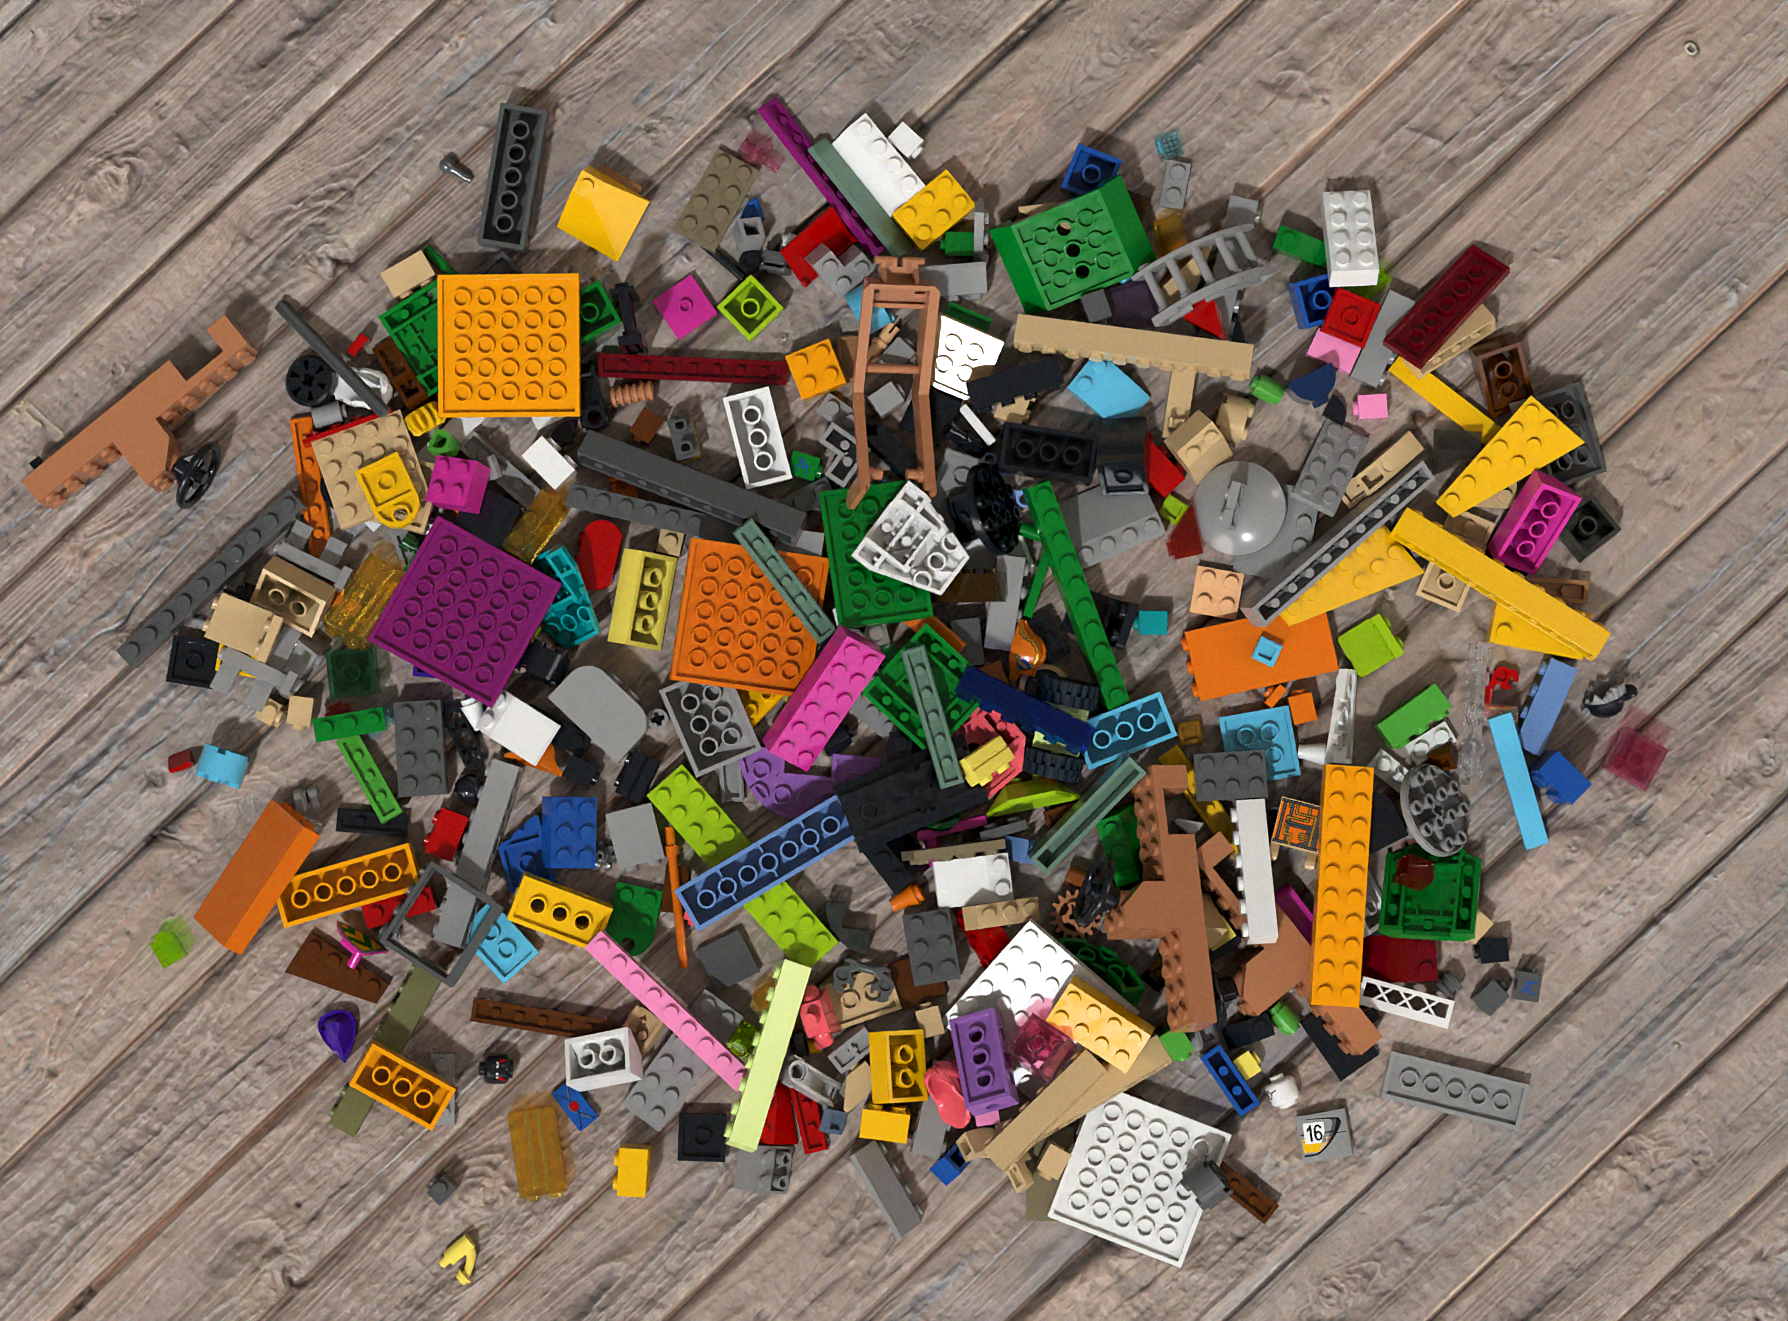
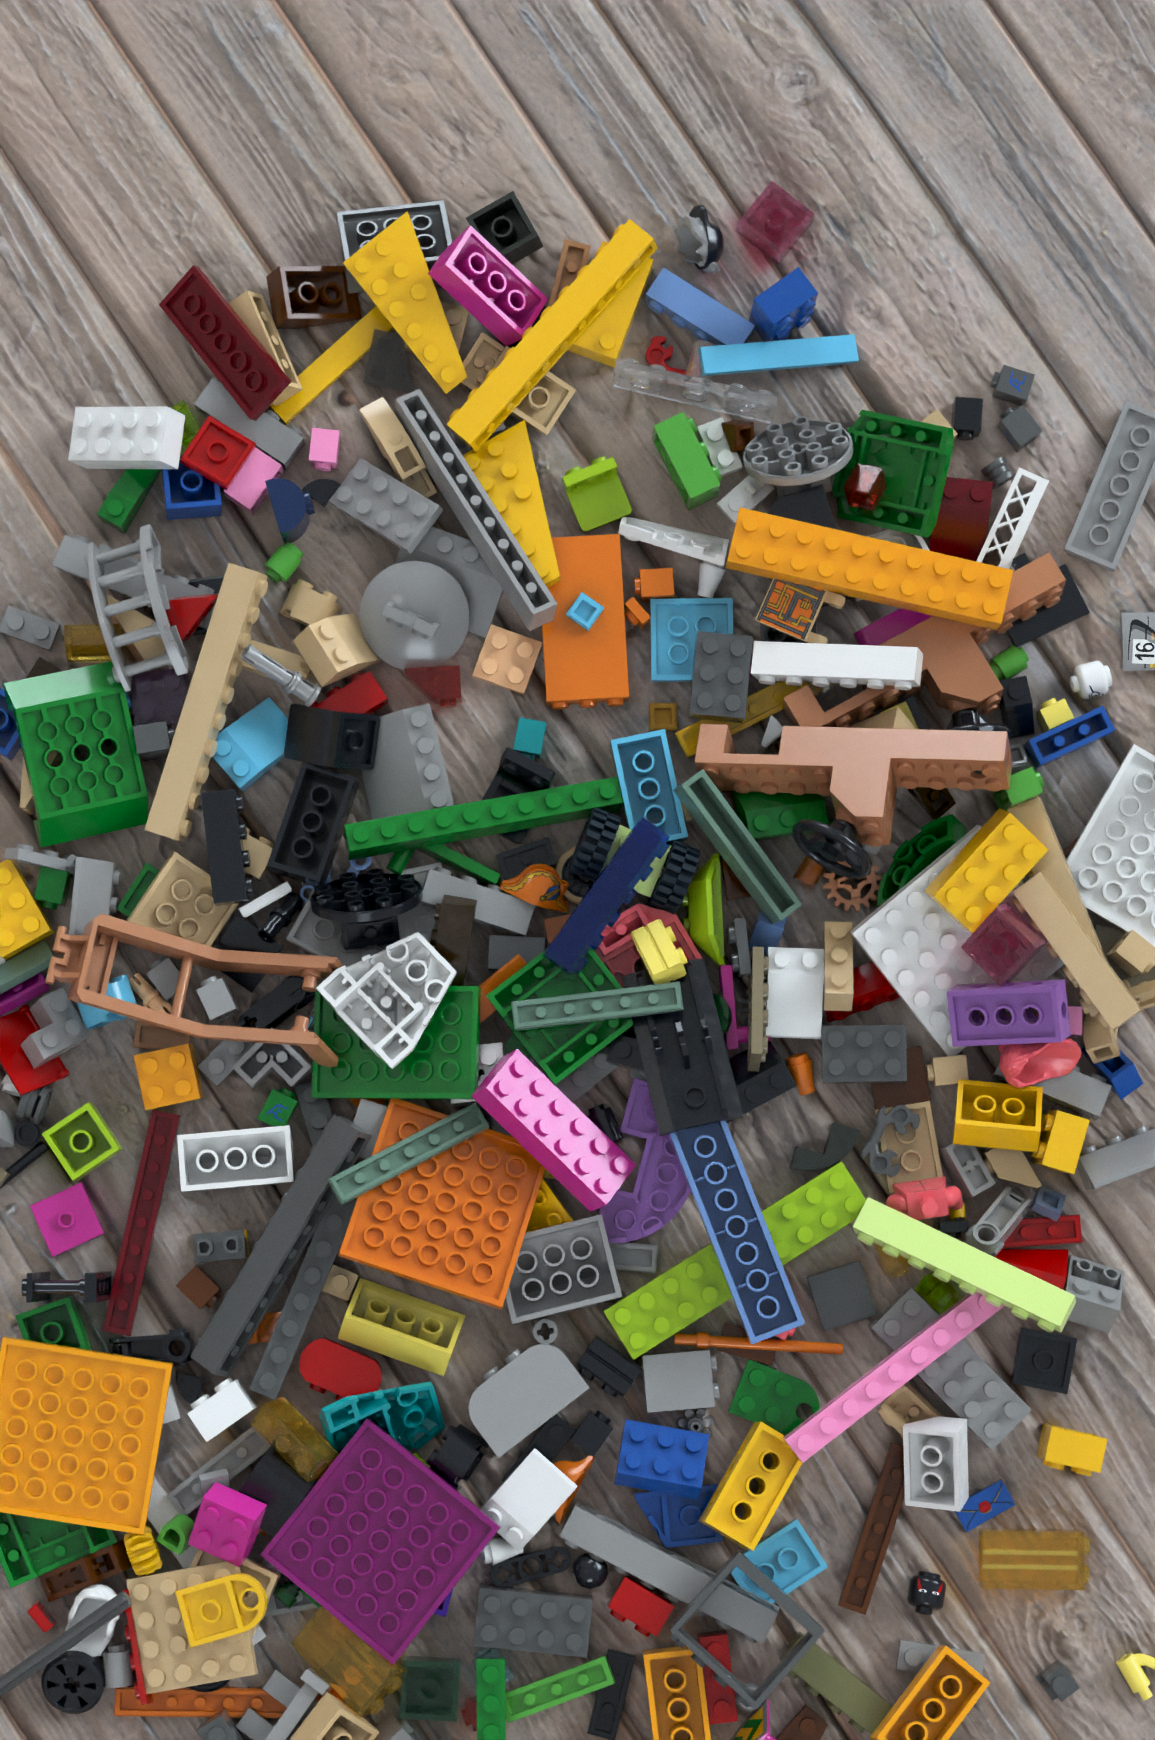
camera: 85 degrees left, 5 degrees down
nougat piece [610,380,655,407] -> none
lime tile [1157,494,1189,526] -> none
none -> light grey pin [240,644,321,707]

